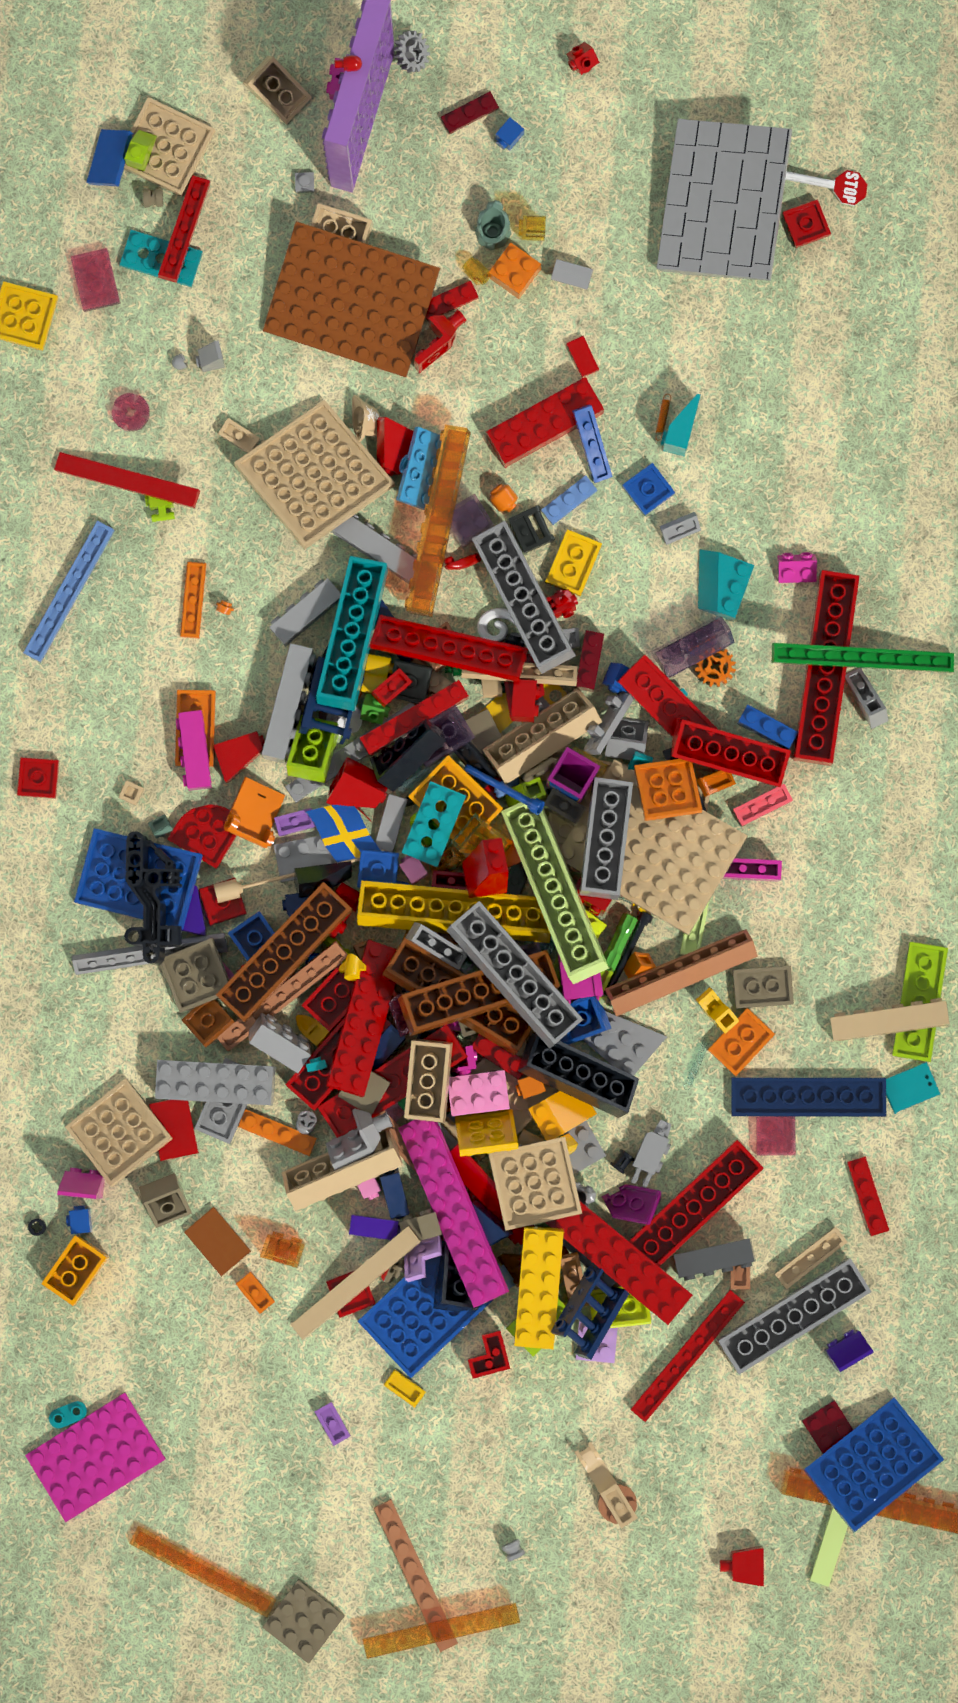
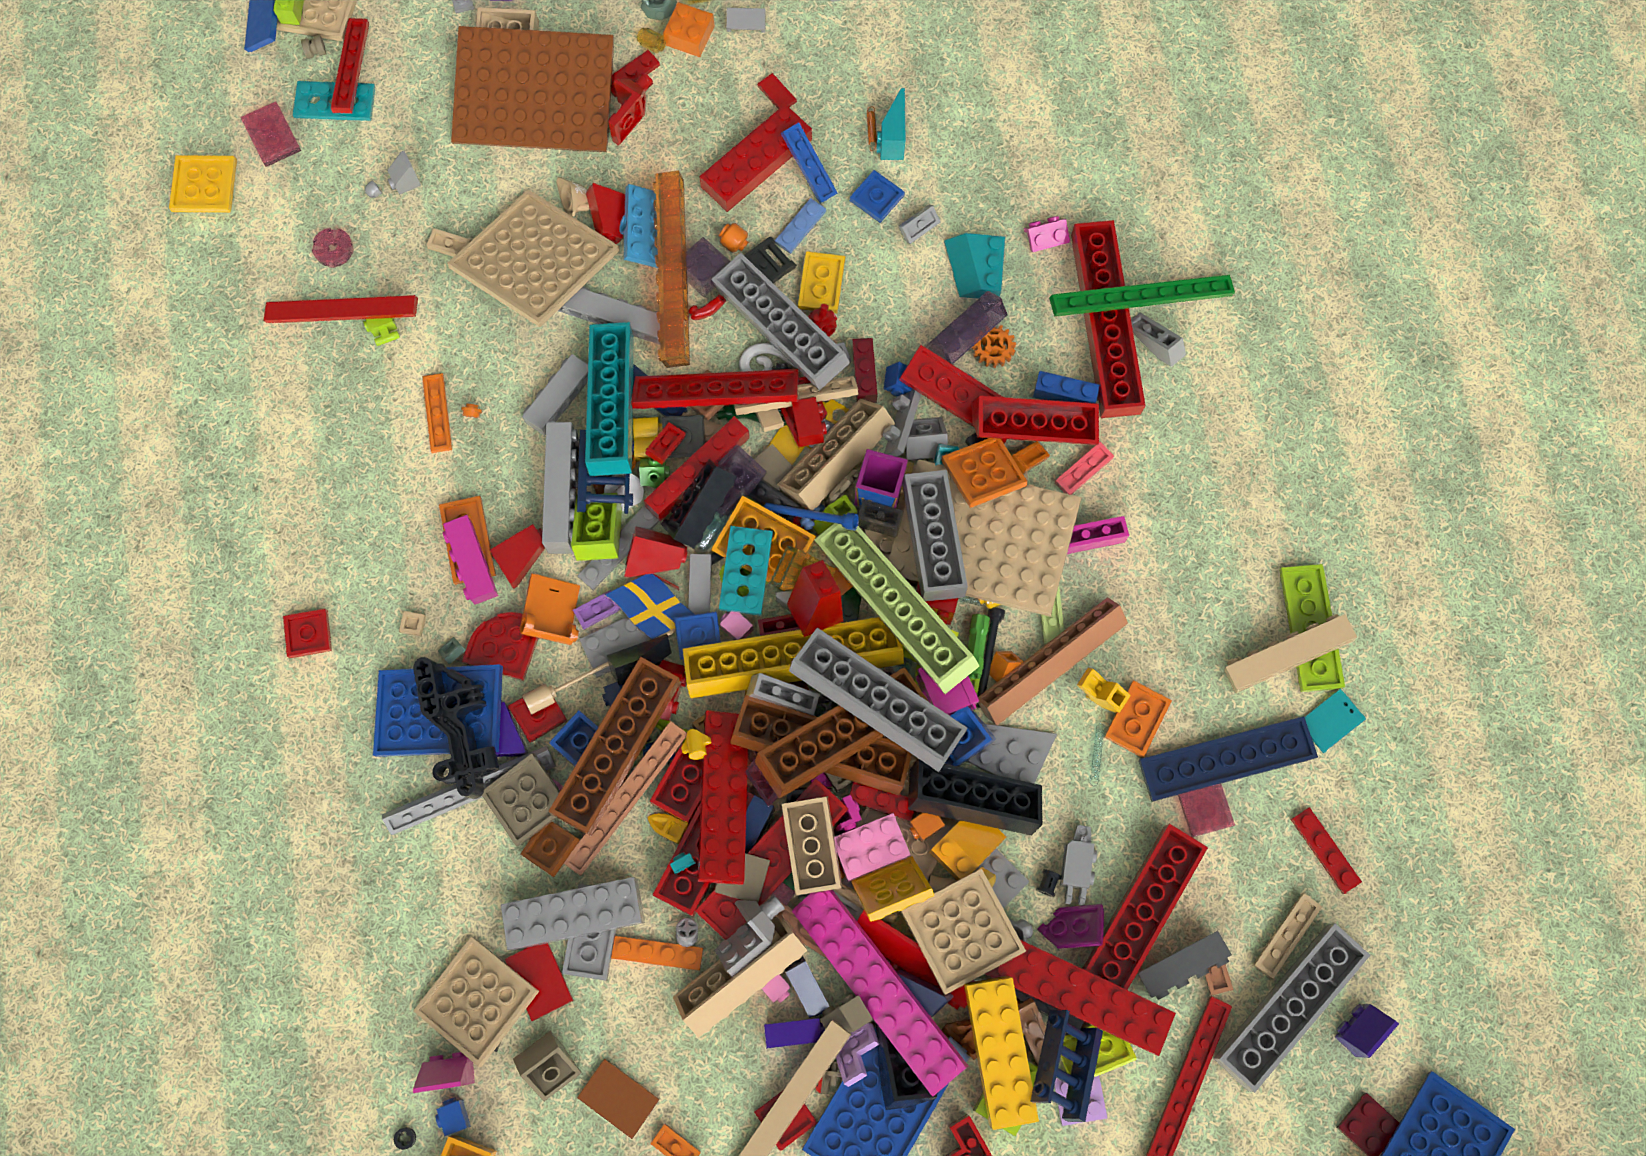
camera: 15 degrees left, 10 degrees down
medium blue plate [23,521,115,663] -> none
light grey brick [249,1013,311,1073] -> none
clear orange slope [260,1231,306,1268] -> none
clear orange slope [430,842,466,875] -> none
dark tan plate [733,966,794,1009] -> none

